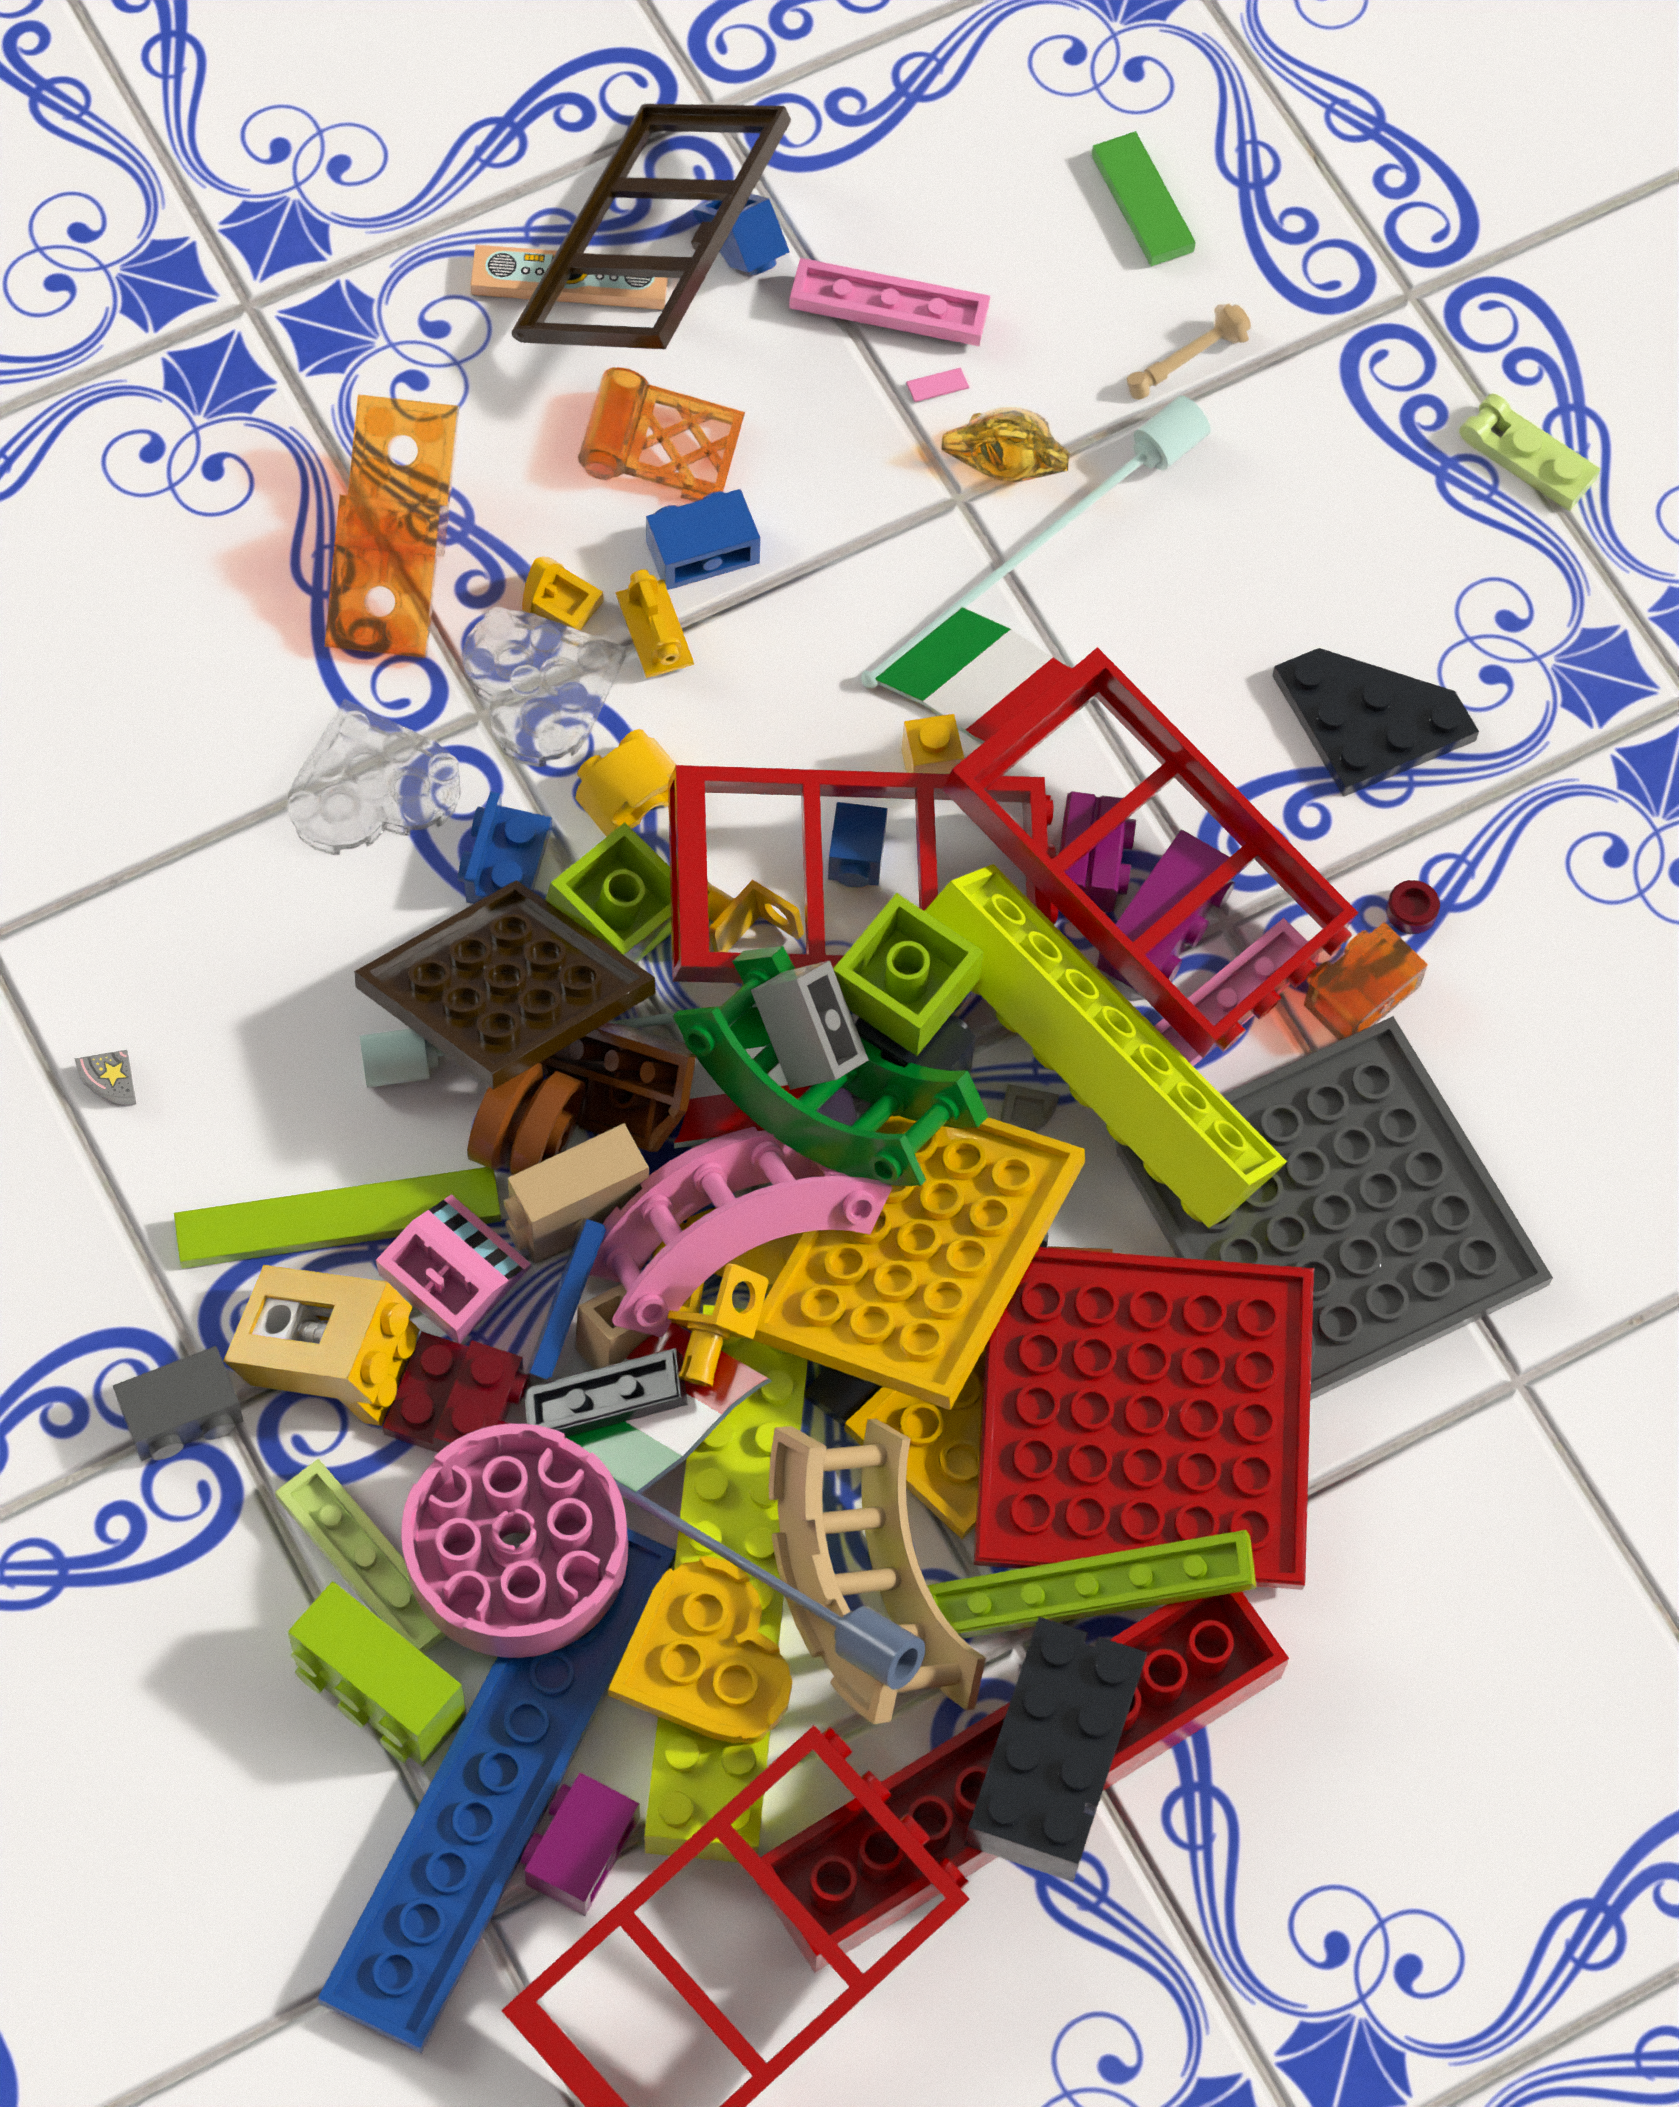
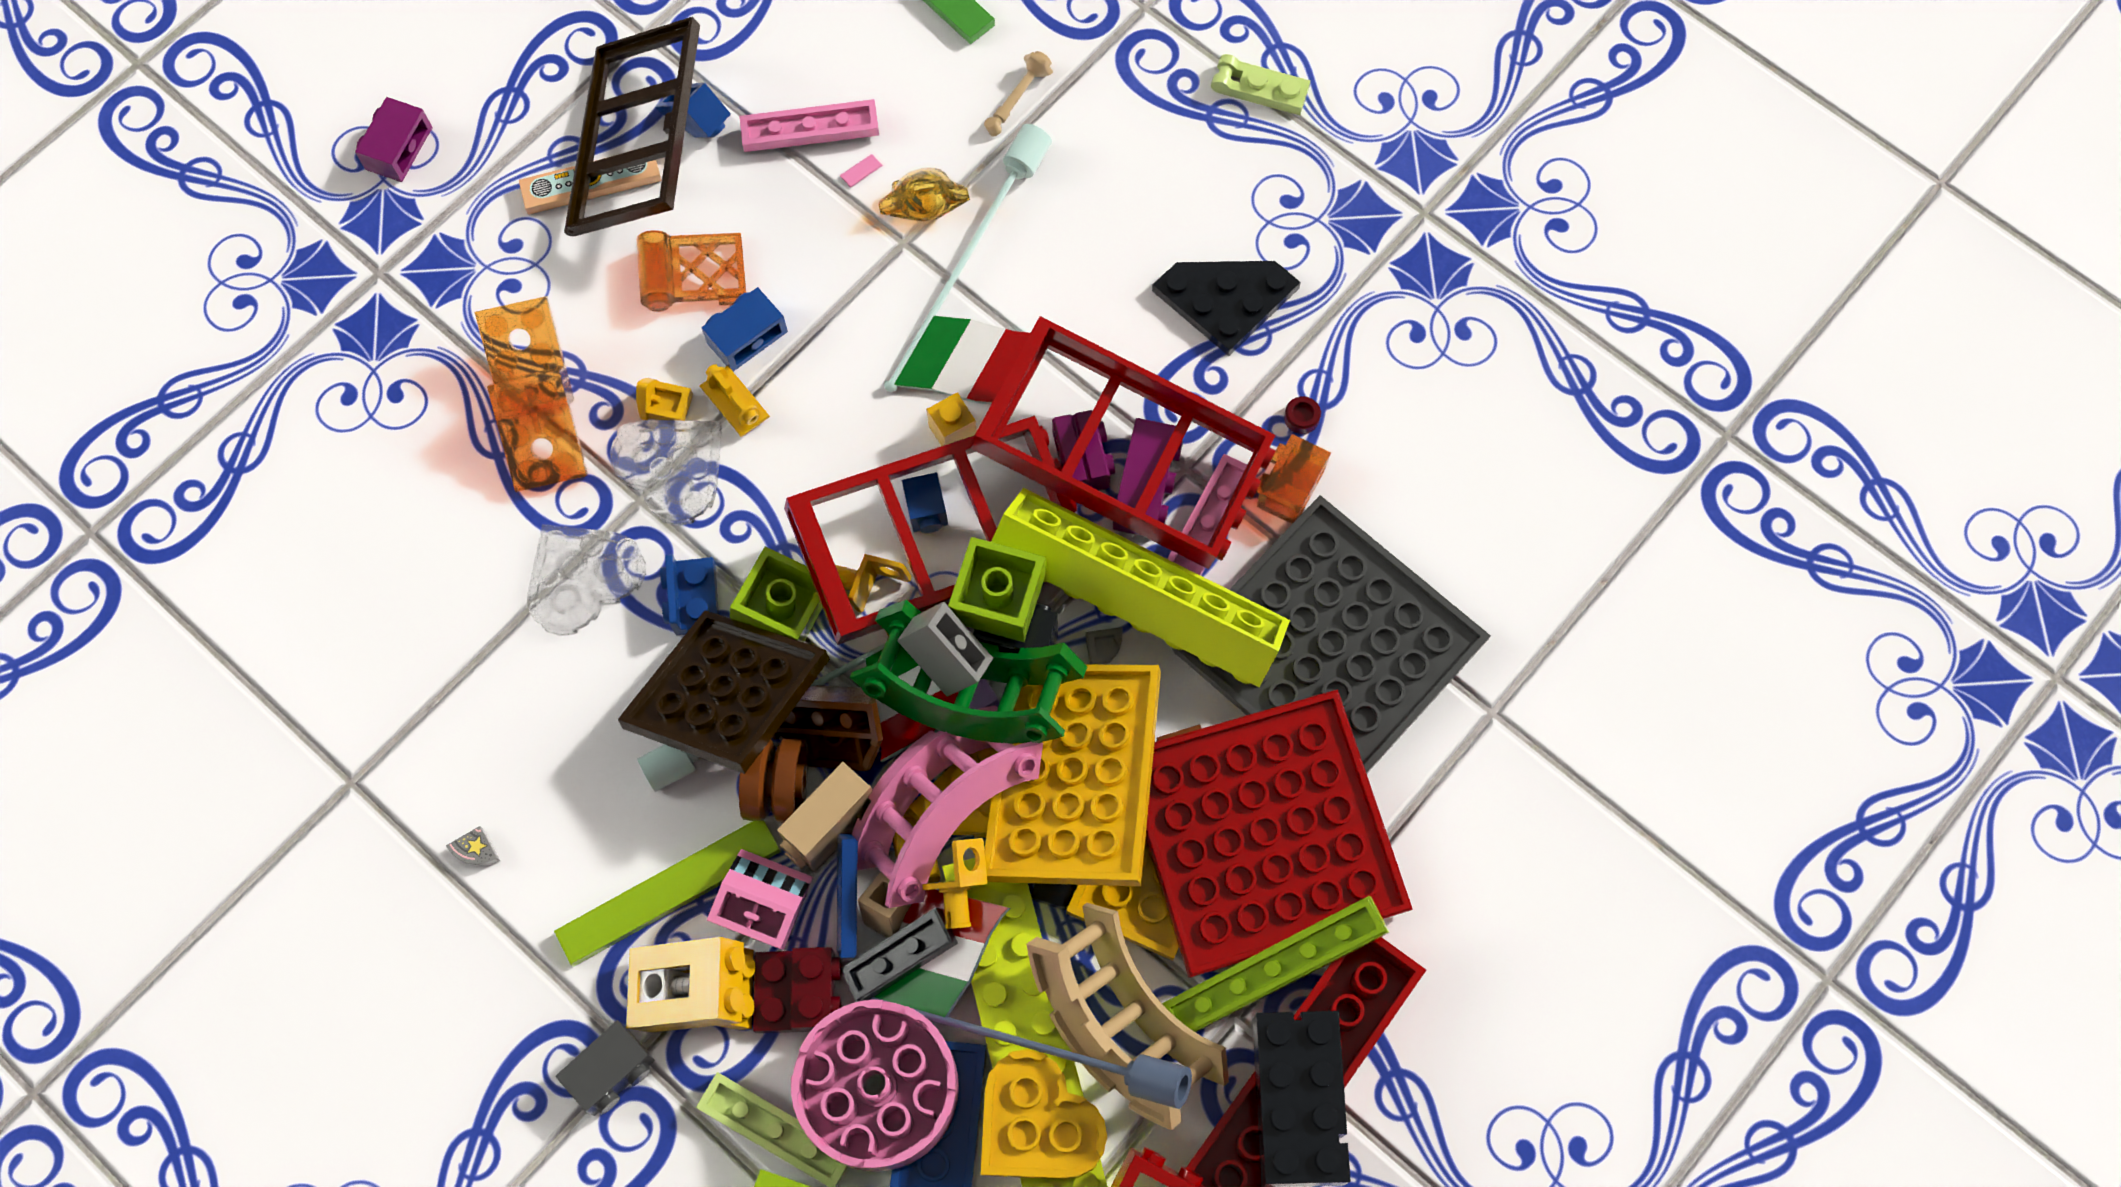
camera: 15 degrees left, 5 degrees up
yellow cylinder [575,729,676,837] -> none
none -> magenta brick [355,96,433,182]

